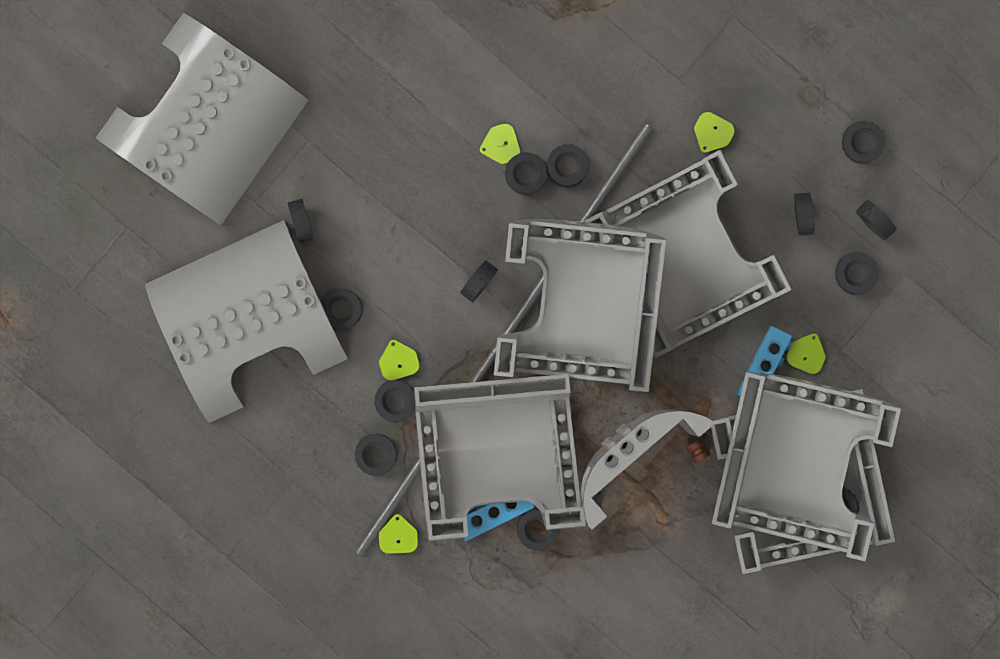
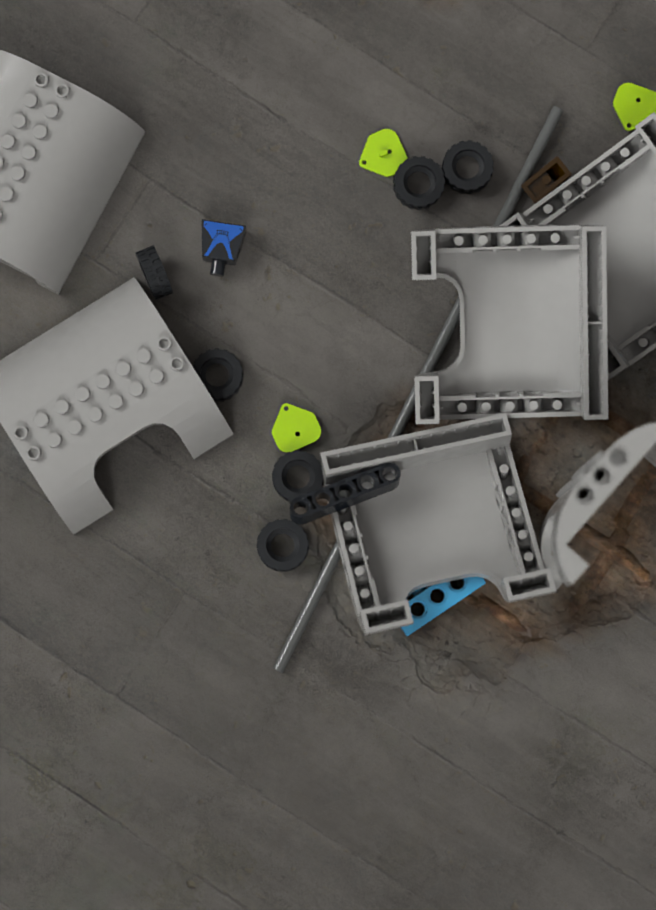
camera: 10 degrees left, 5 degrees down
lime piece [379,514,418,554] -> none
black tyre [460,260,498,303] -> none
black tyre [517,508,559,551] -> none
none -> torso [201,219,247,277]
none -> black beam [290,463,401,525]
none -> dark brown slope [521,156,572,204]

